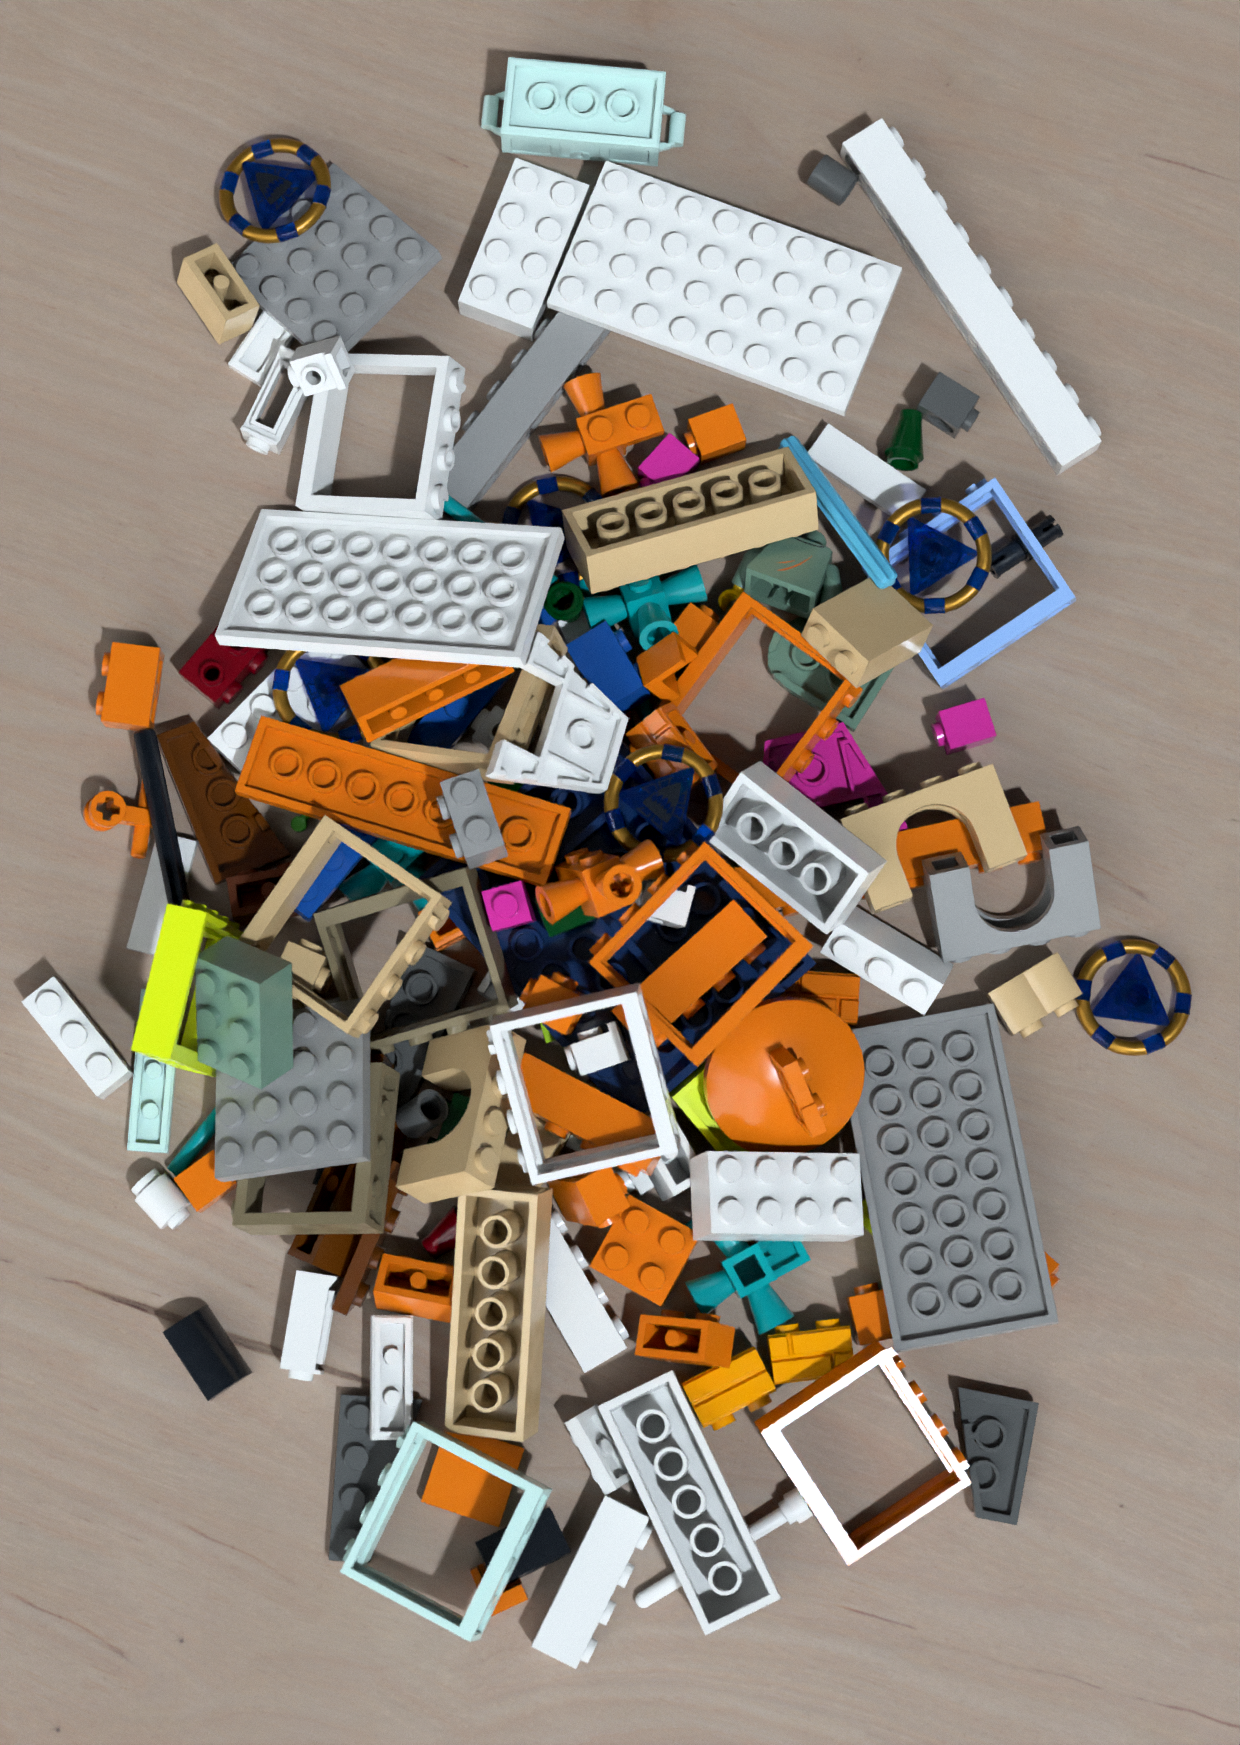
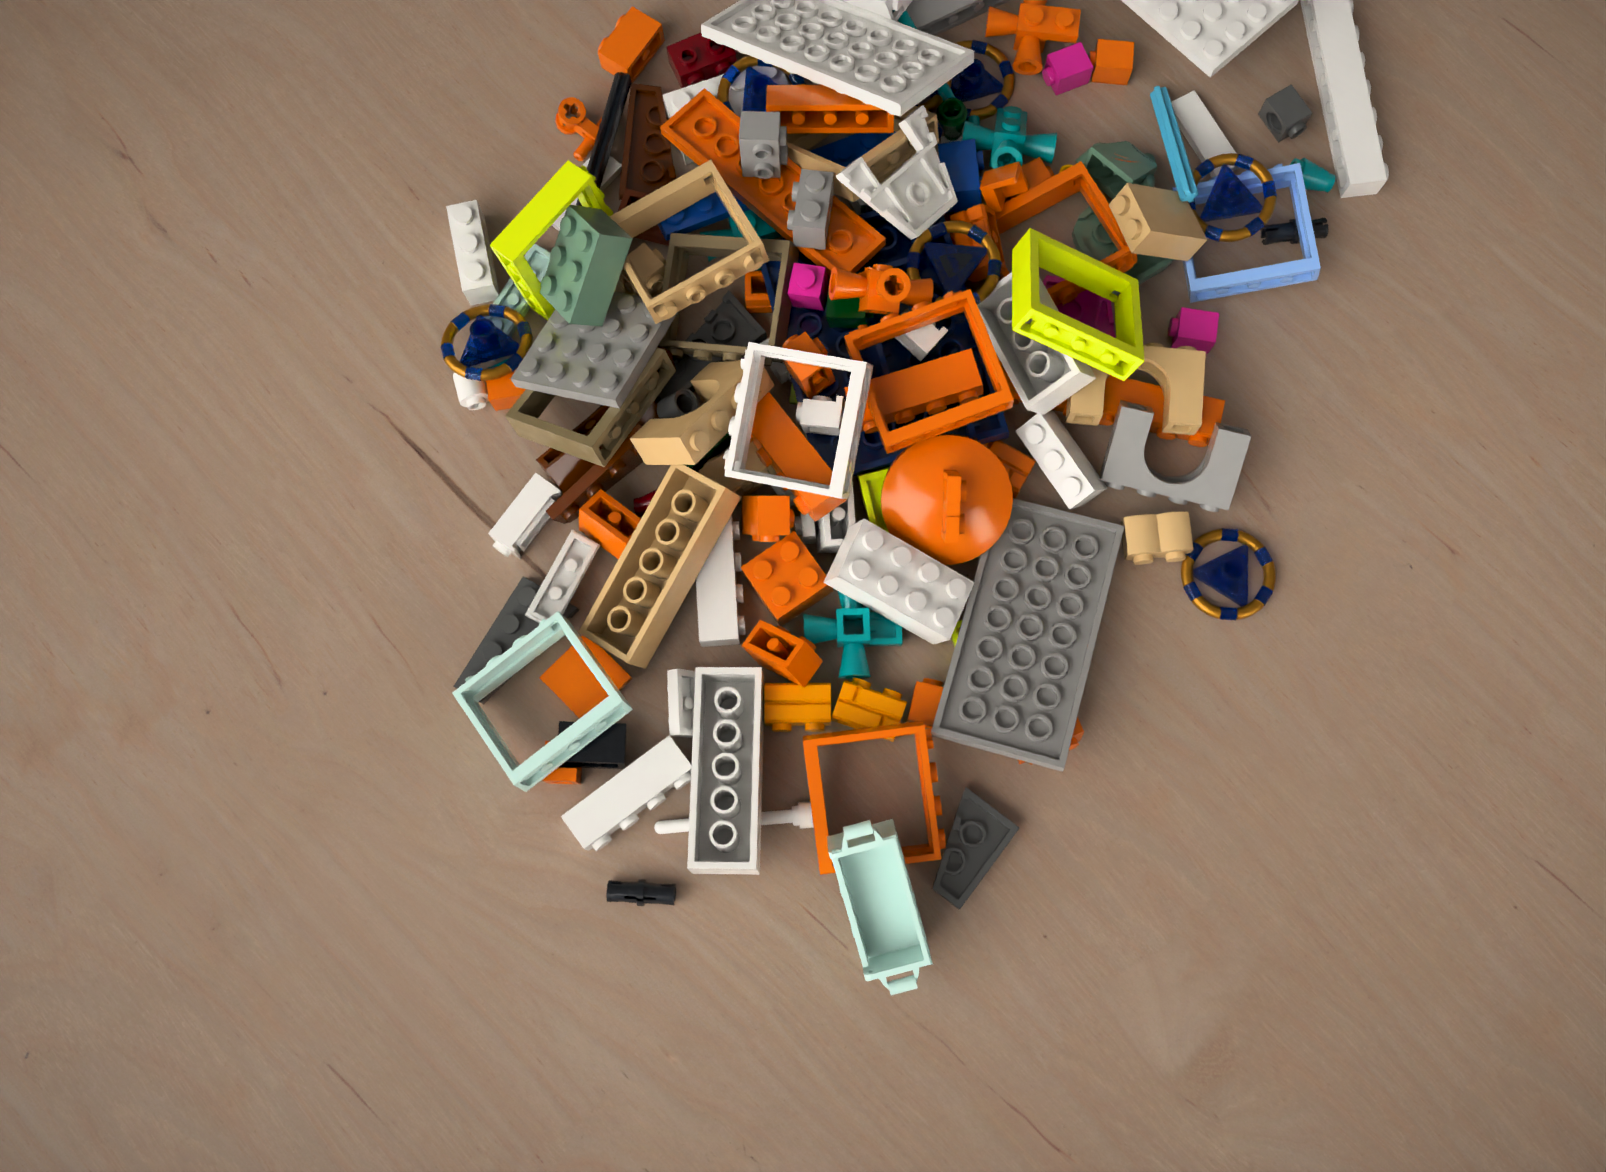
camera: 35 degrees right, 5 degrees down
black brick [162,1305,253,1401] -> none
tan brick [562,447,819,594] -> none
dark green cone [885,409,924,471] -> none
none -> clear blue piece [440,304,533,381]
none -> black pin [606,879,676,906]
none -> light grey brick [739,111,788,179]
none -> light aqua container [827,819,933,996]
none -> neon yellow window [1012,228,1145,381]
none -> teal cone [1290,157,1336,193]

